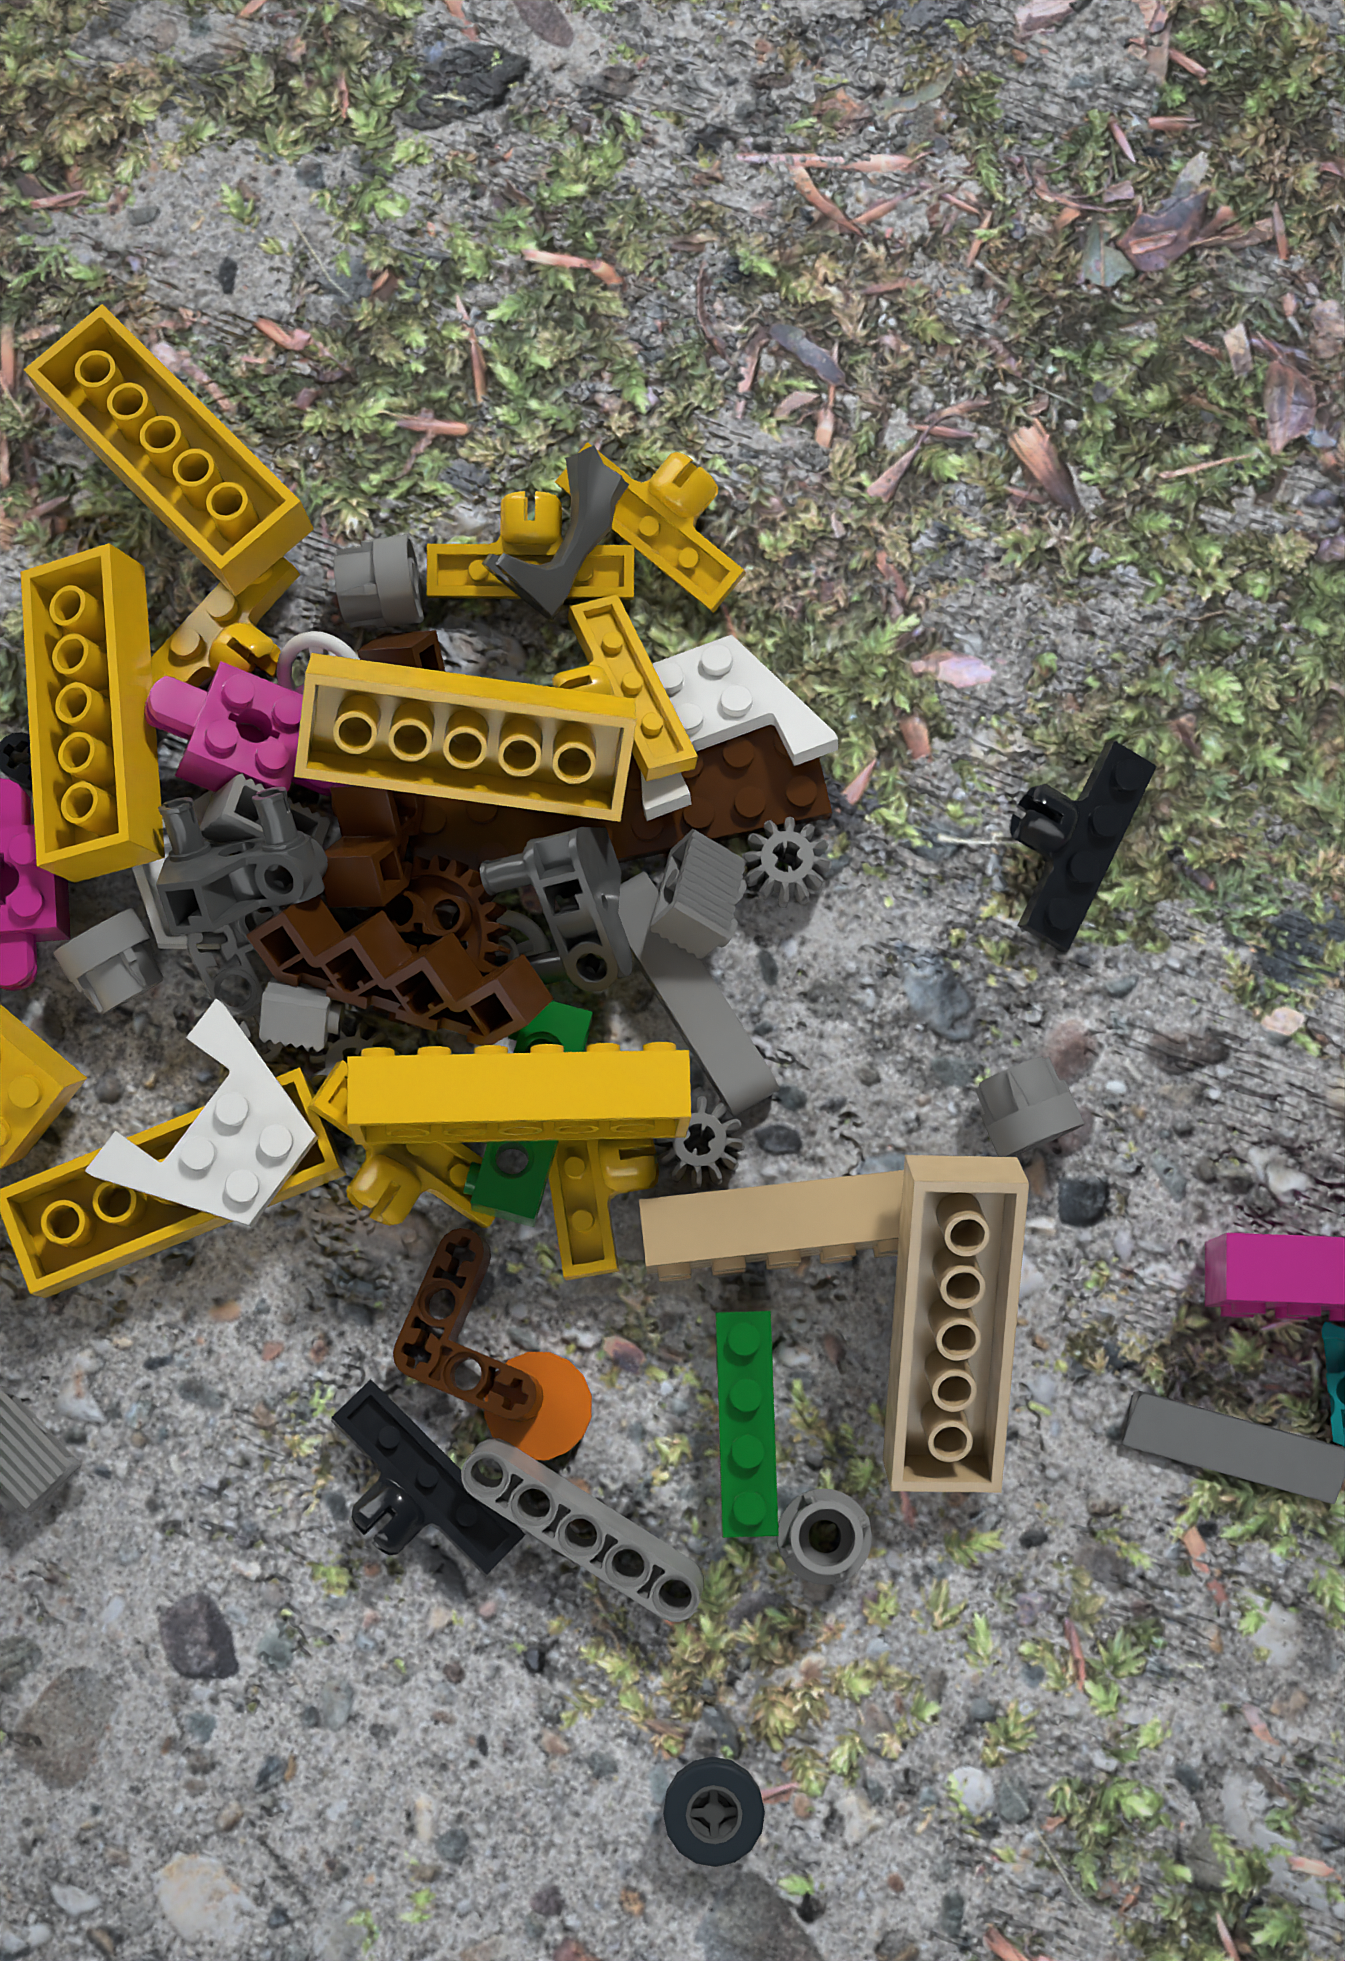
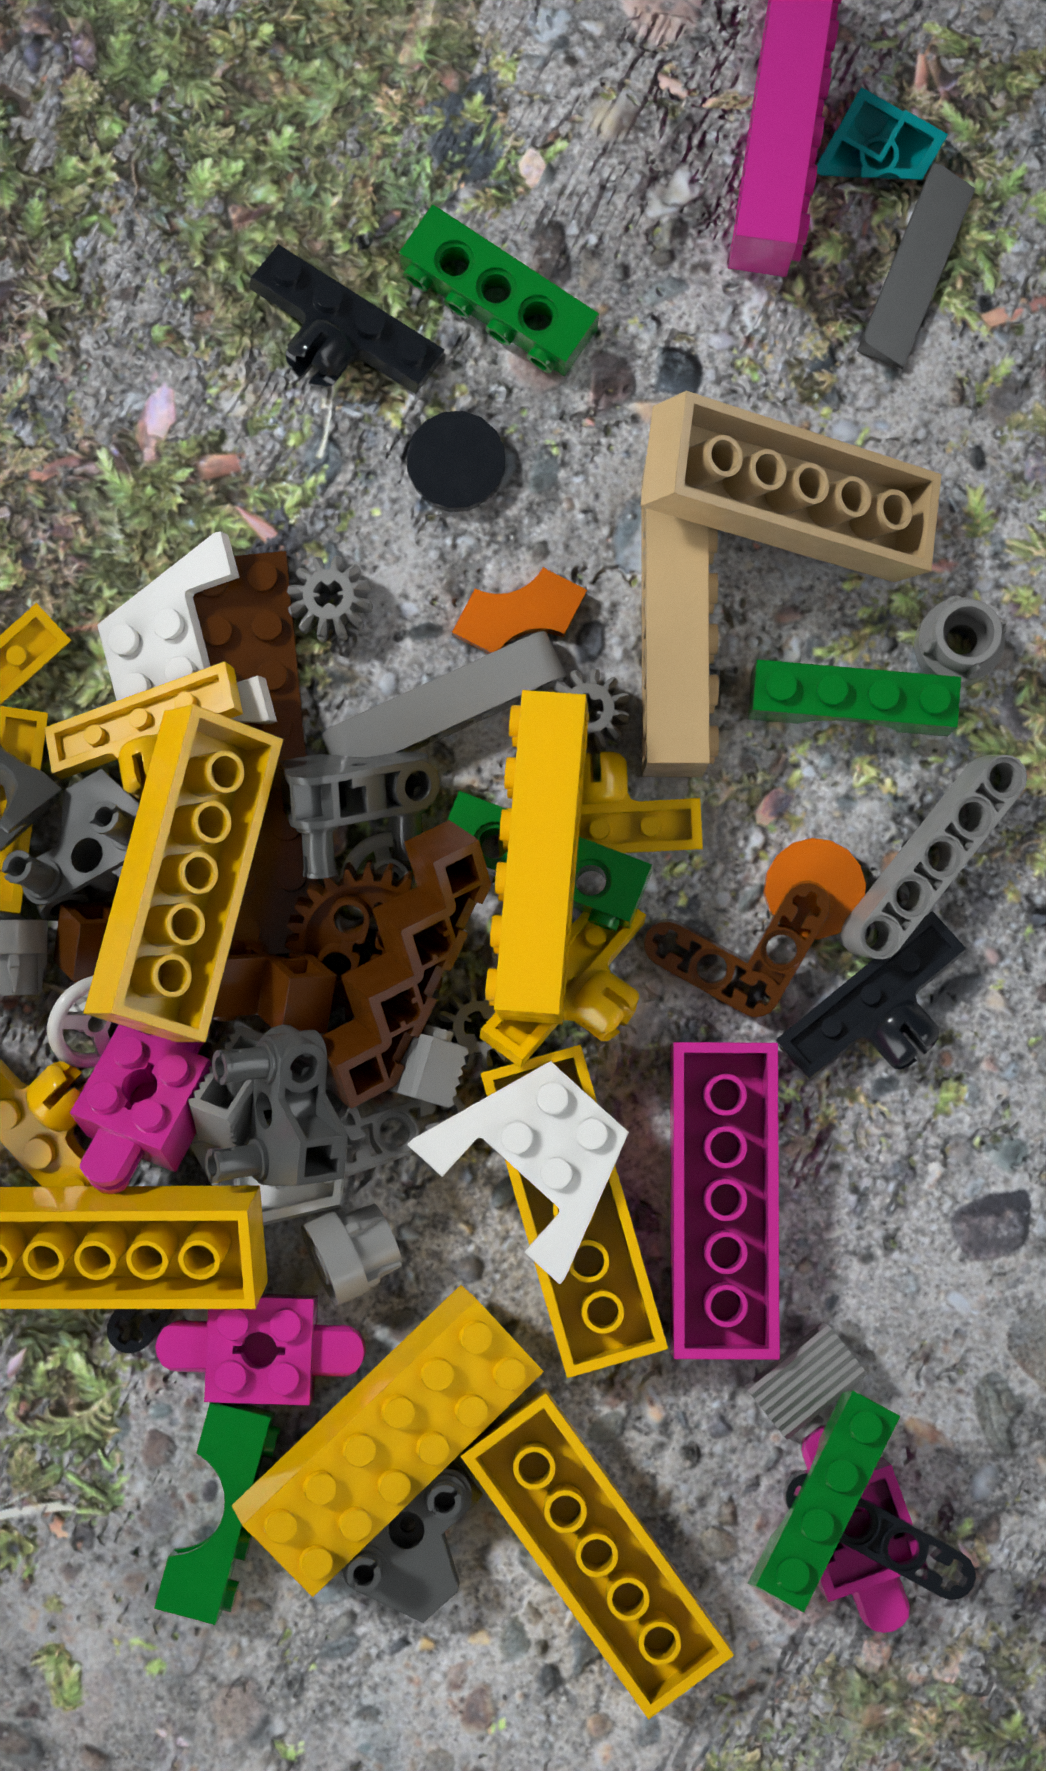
camera: 85 degrees left, 5 degrees up
light grey brick [650,829,747,959] -> none
light grey piece [975,1056,1085,1157] -> none
none -> dark grey piece [2,769,140,921]
none -> green brick [399,204,599,377]
none -> black tile [406,411,505,512]
none -> orange tile [452,567,587,654]
none -> dark pink brick [670,1042,780,1360]

